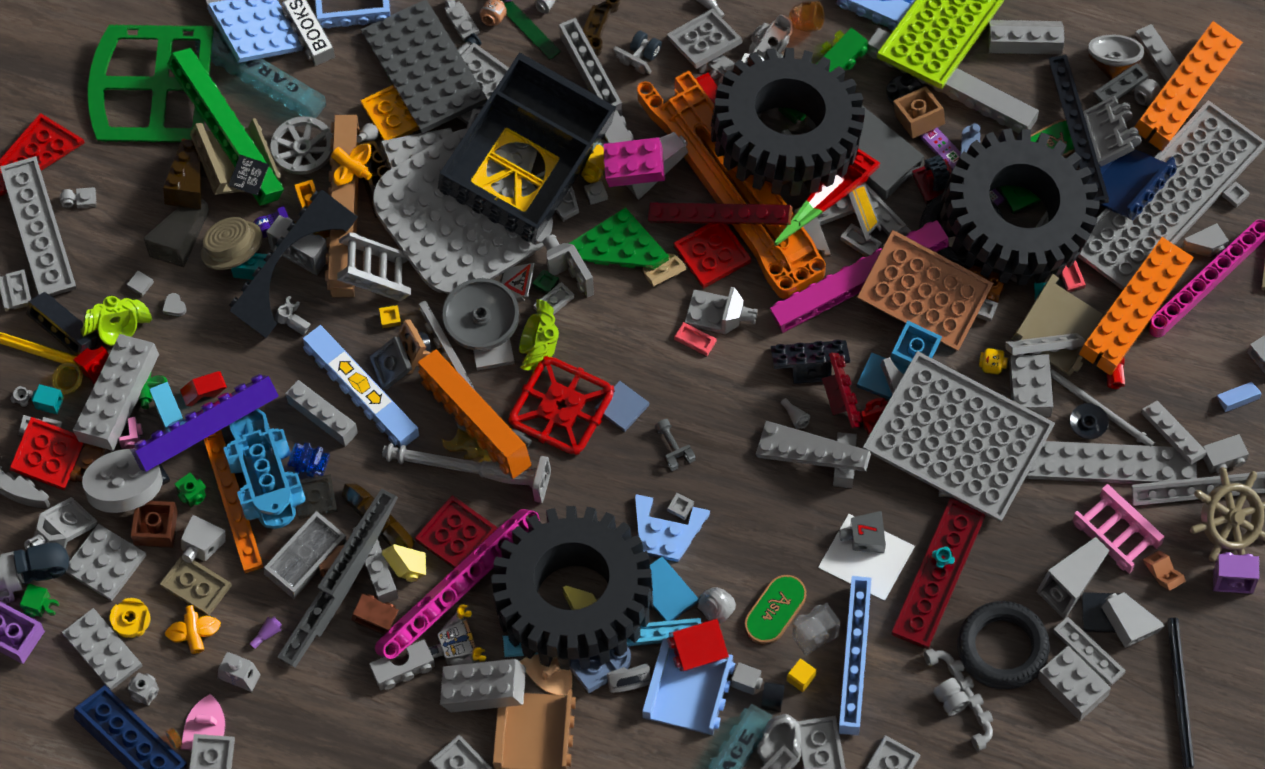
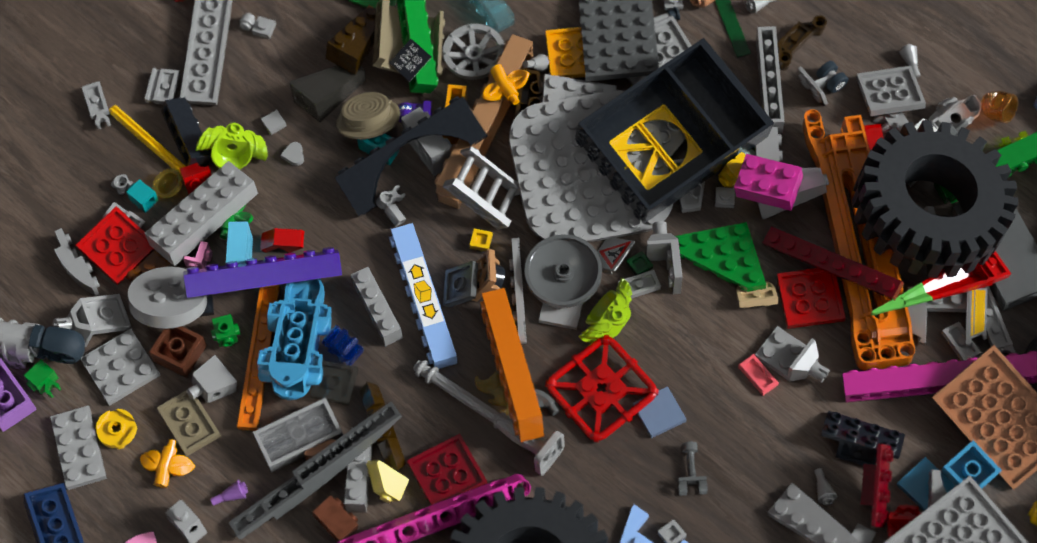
camera: 25 degrees right, 0 degrees up
light grey brick [128,672,159,706] -> none

